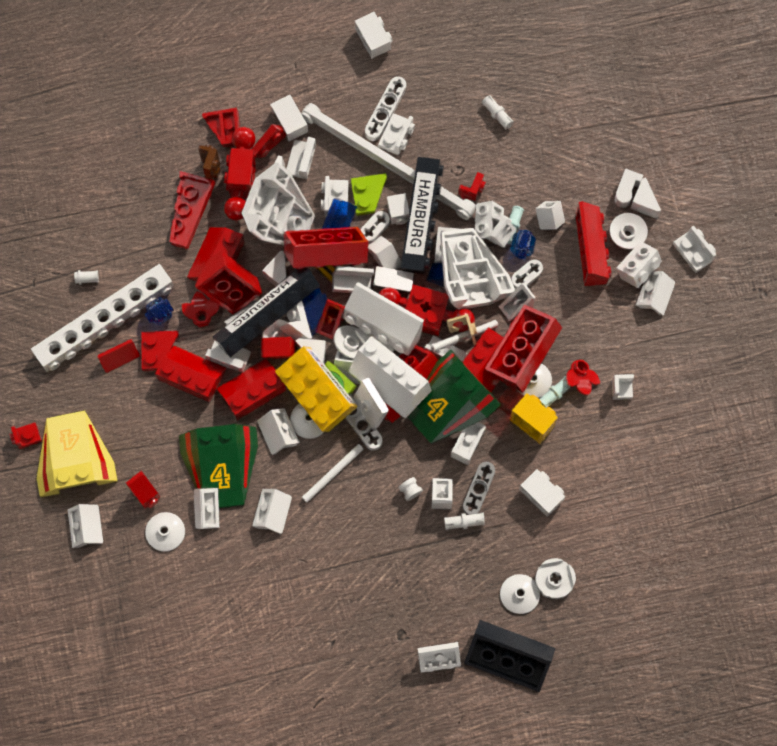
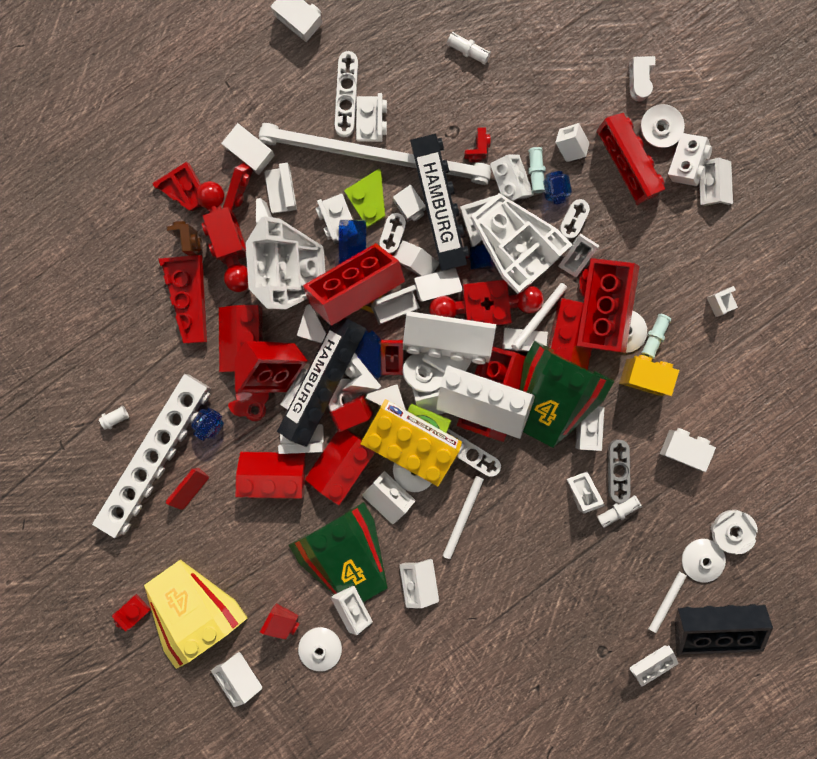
camera: 25 degrees left, 15 degrees up
red wing [141,331,179,371] -> none
white plate [353,379,388,429] -> none
white wheel [398,477,423,501] -> none
tan bracket [447,314,478,345] -> none
white bracket [490,215,516,247] -> none
clear red panel [498,385,524,417] -> none
red plate [566,360,600,396] -> none
white slope [630,178,661,218] -> none
white bracket [673,226,716,273] -> none
none -> white bar [648,571,687,633]

